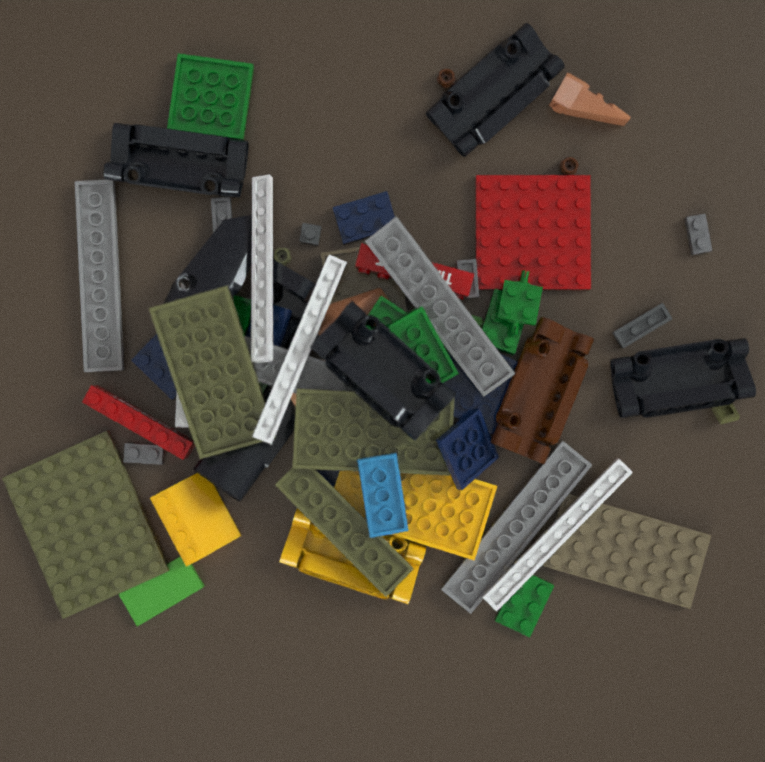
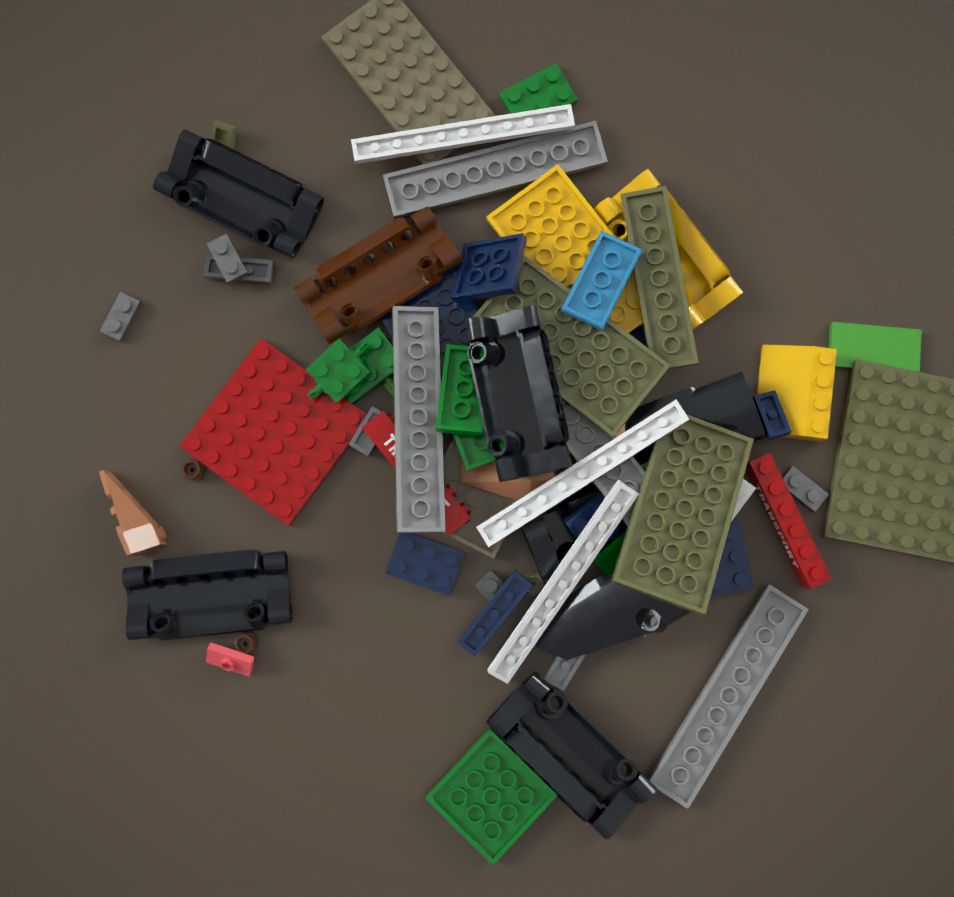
camera: 145 degrees left, 5 degrees down
none -> coral plate [206,643,254,677]
none -> flat silver plate [207,233,249,285]
none -> dark blue plate [457,570,533,657]
none -> dark blue plate [753,390,792,440]

